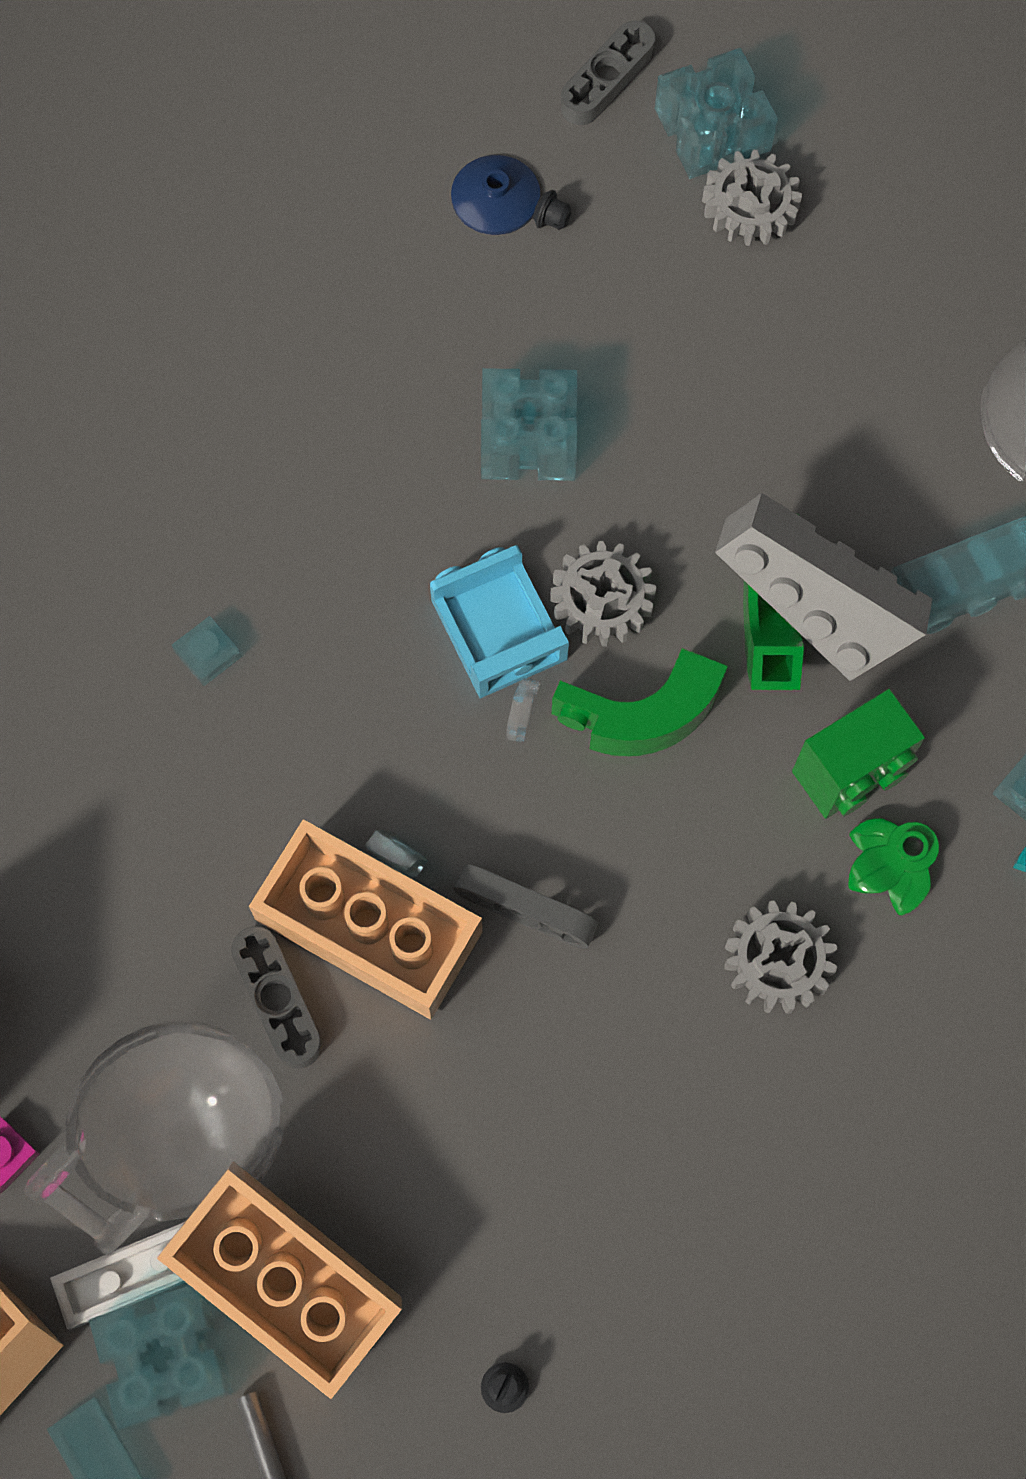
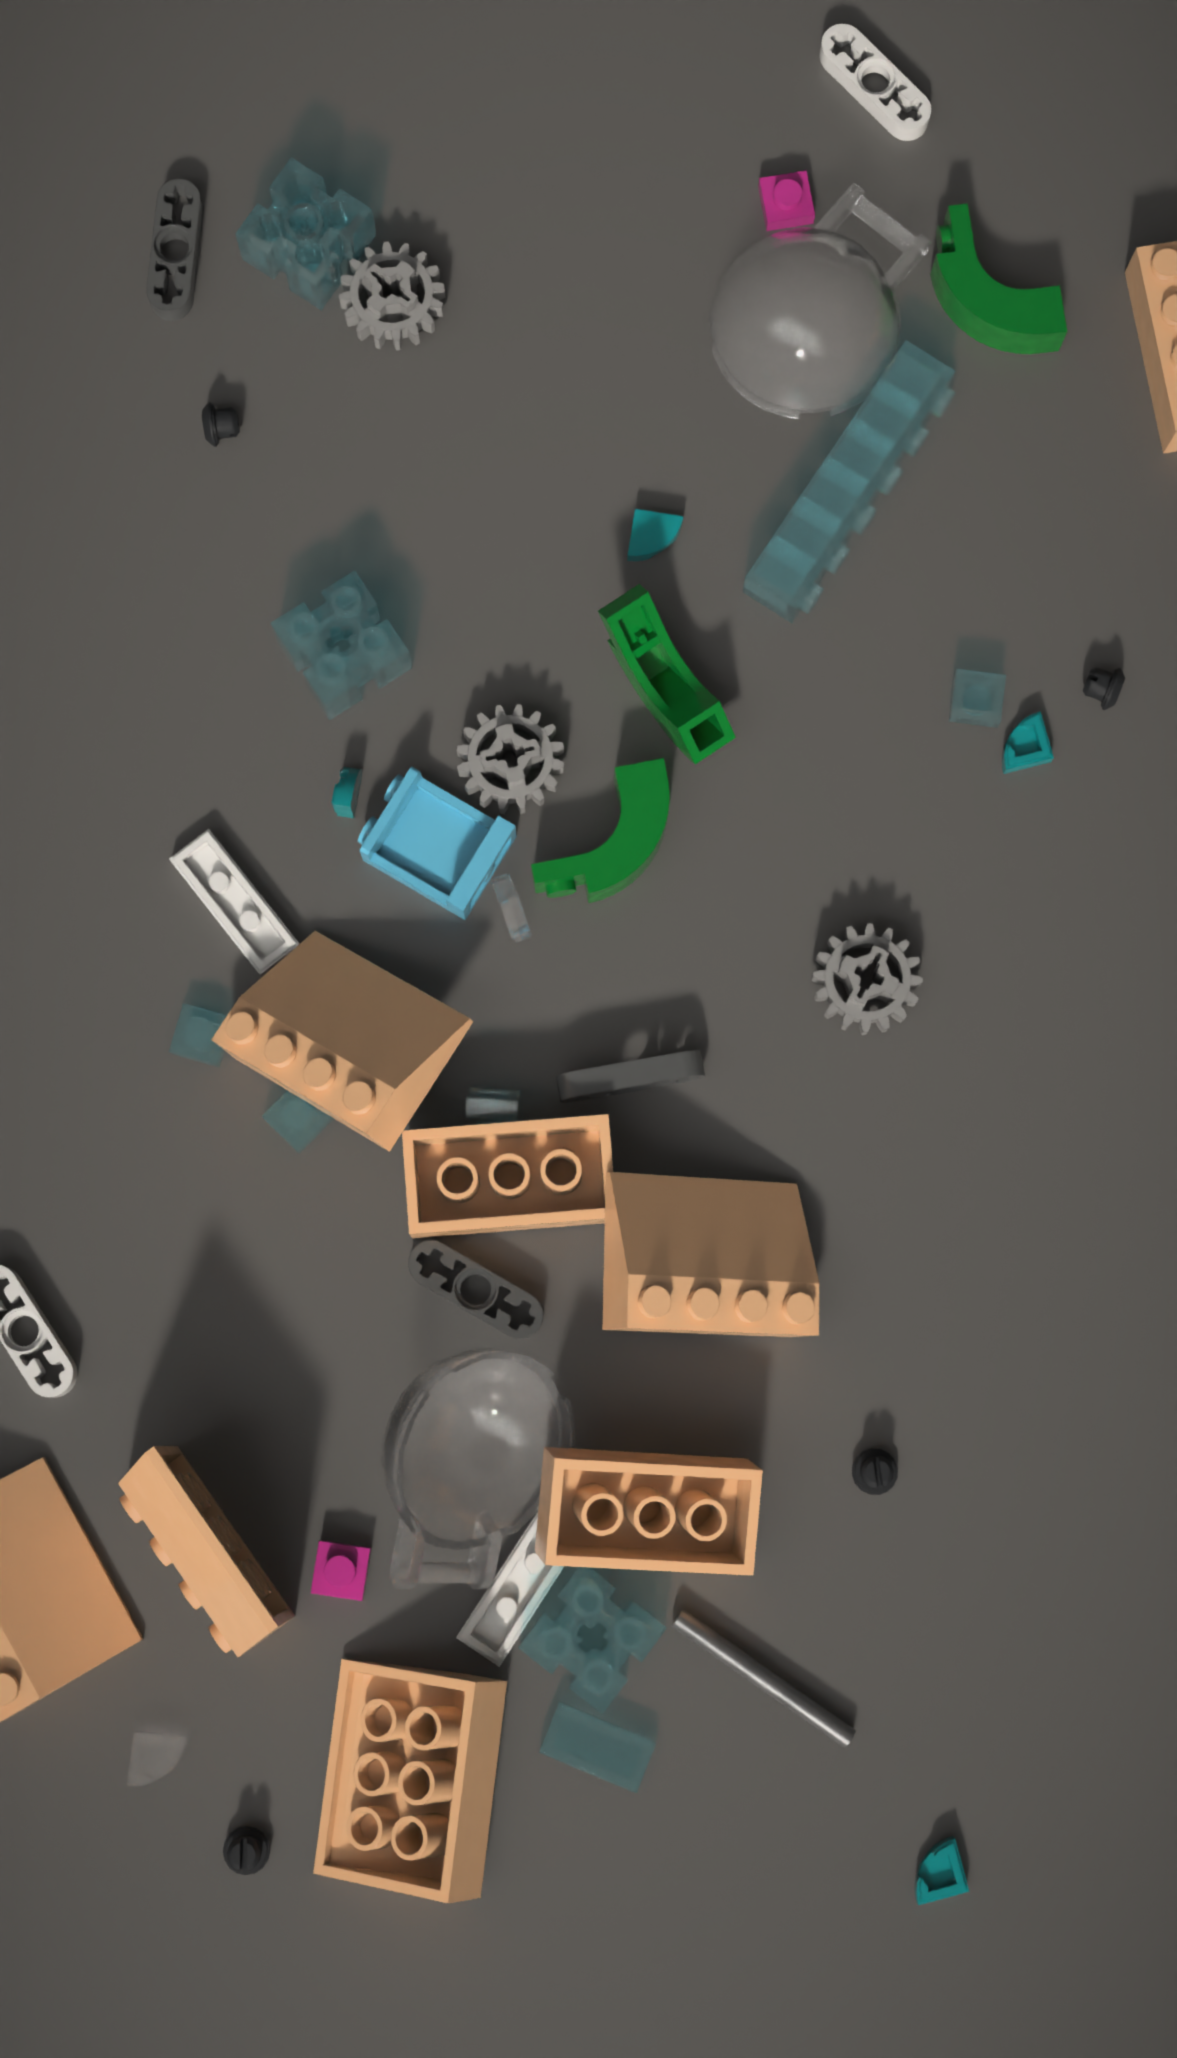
camera: 35 degrees left, 10 degrees up
dark blue dish [451,155,540,235] -> none
light grey wedge [715,493,932,681] -> none
green brick [792,689,925,819] -> none
green plate [848,818,939,916] -> none
none -> white tile [169,828,299,977]
none -> light nougat slope [211,931,473,1152]
none -> clear light blue plate [261,1090,334,1154]
none -> teal tile [331,767,363,818]
none -> light nougat slope [602,1172,819,1337]
none -> teal tile [627,509,684,561]

